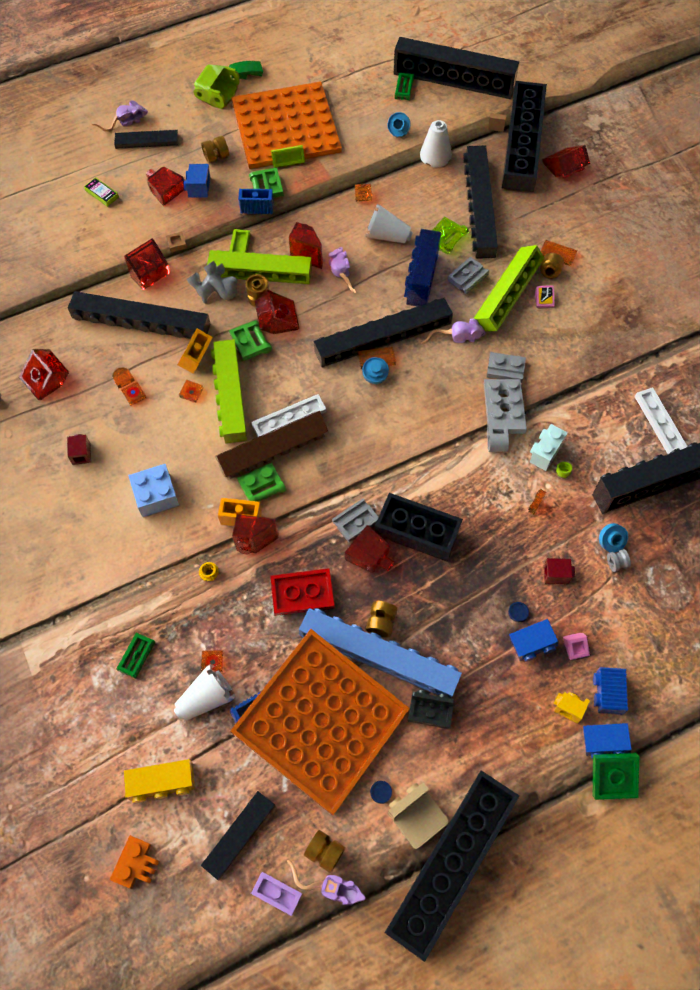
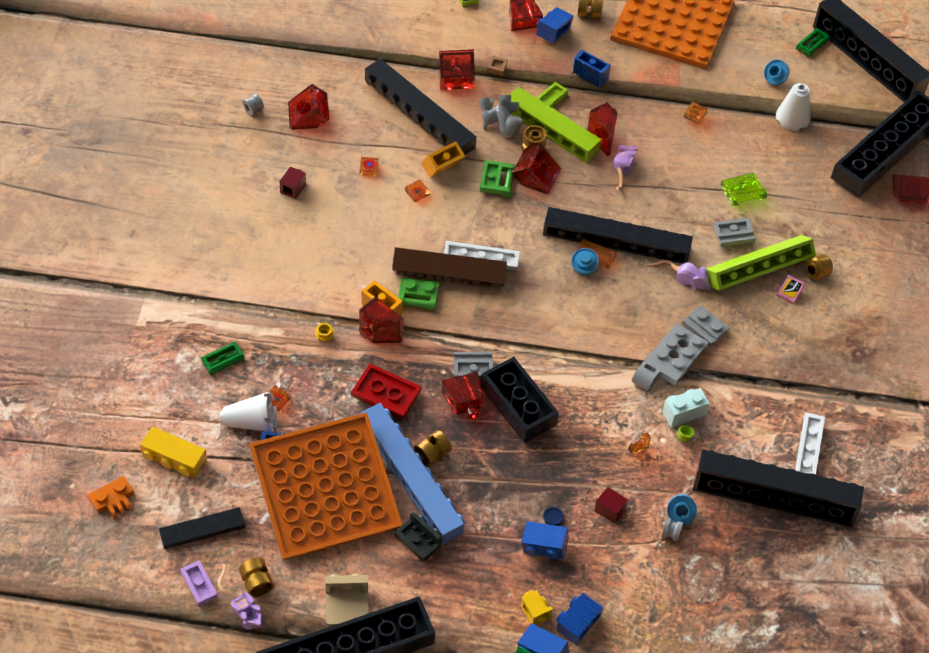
camera: 30 degrees right, 10 degrees down
clear orange tile [112,368,135,389] -> none
light blue brick [128,464,179,517] -> none
lime brick [211,339,247,444] -> none
bright green plate [249,168,284,198] -> none
lime tile [271,145,305,168] -> none
white cone [365,204,413,243] -> none
dark blue piece [370,781,392,804] -> none
clear blue brick [404,229,441,306] -> none
black brick [463,145,498,259] -> none
medium nougat tile [488,113,506,132] -> none
clear orange tile [541,240,578,266] -> none
bright pink slope [563,633,590,660] -> none

